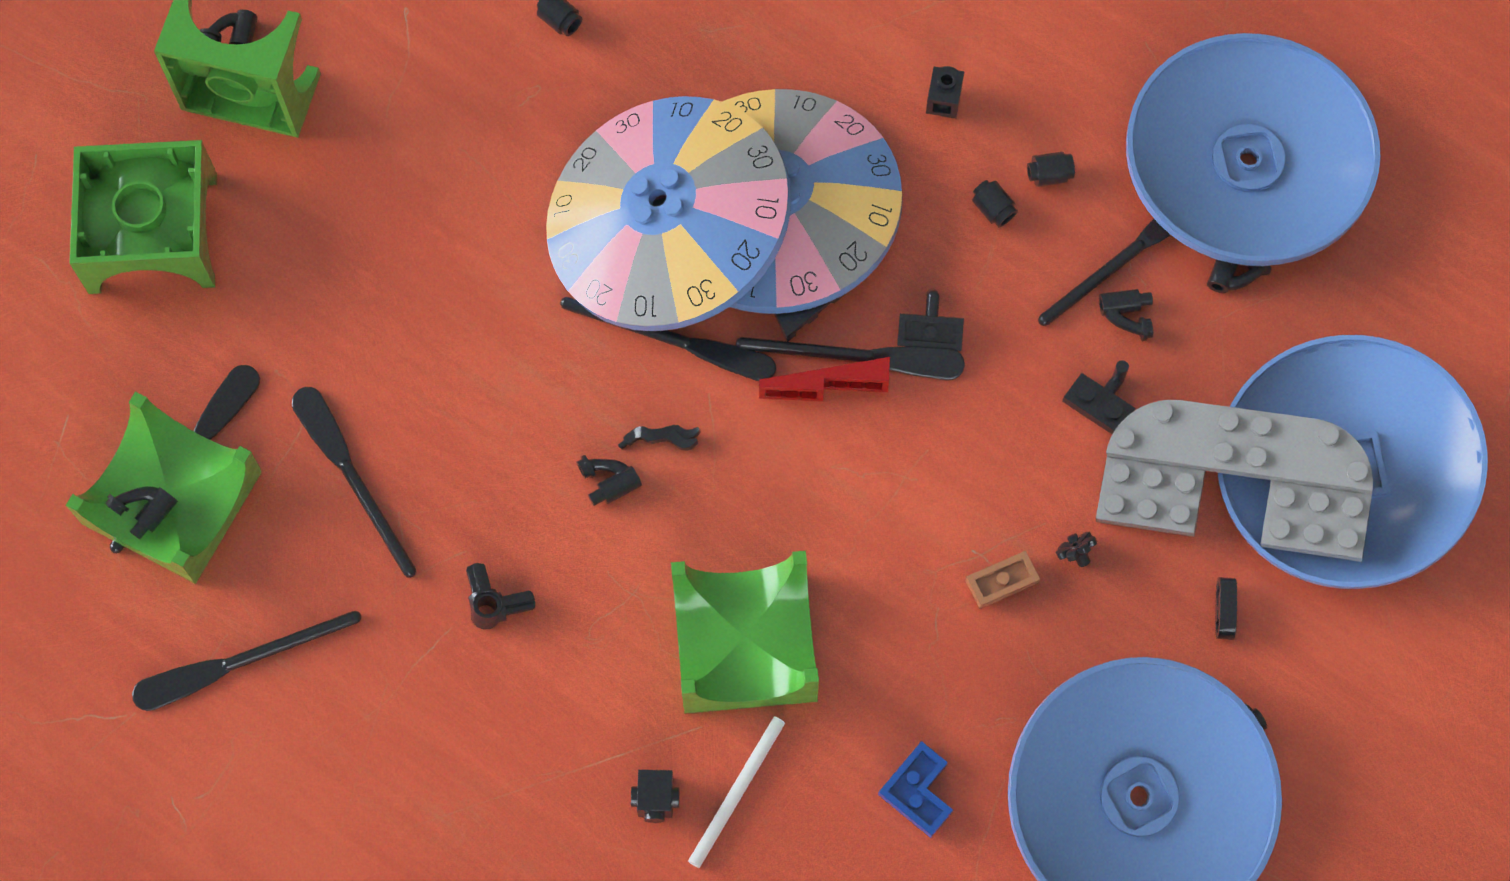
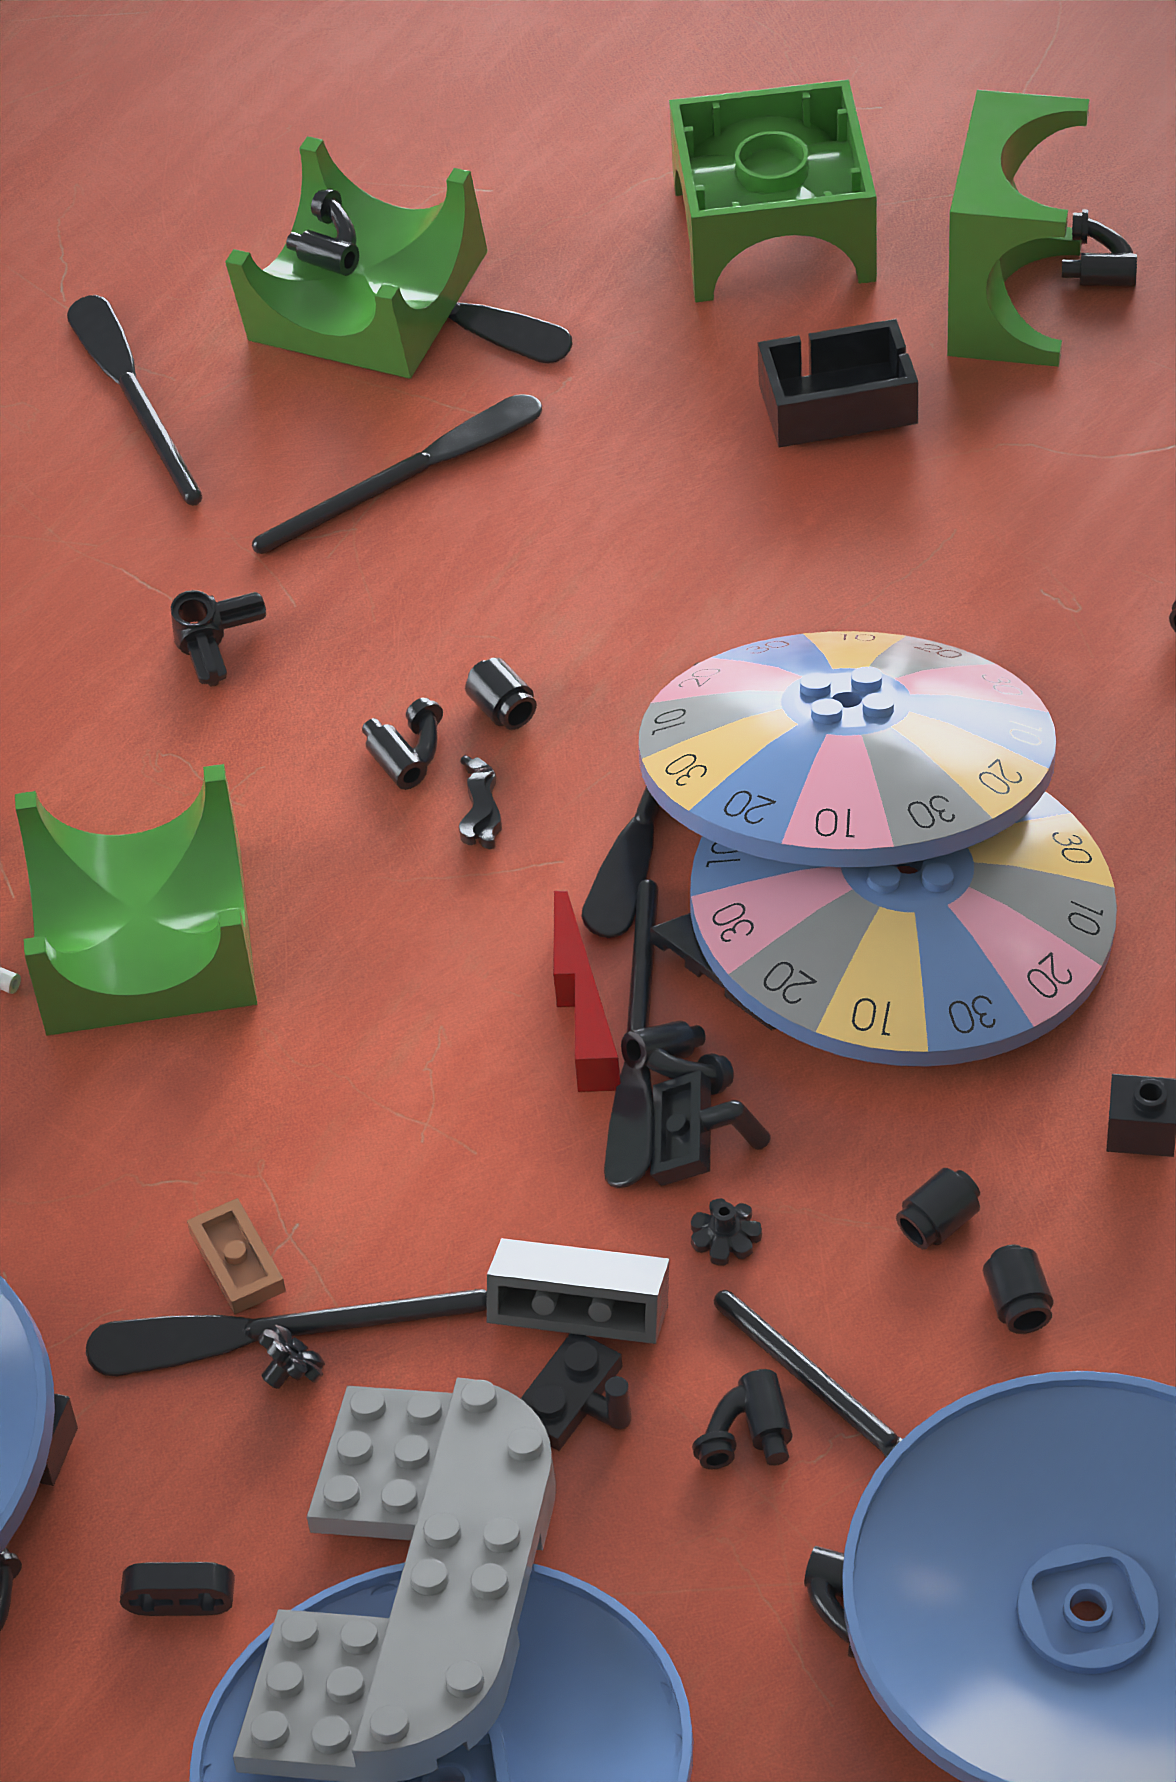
camera: 90 degrees right, 20 degrees down
none -> black piece [85,1289,487,1376]
none -> black brick [465,658,537,730]
none -> dark grey brick [487,1238,670,1344]
none -> black plant [621,1021,734,1095]
none -> black plant [691,1198,762,1266]
none -> black piece [757,319,918,448]

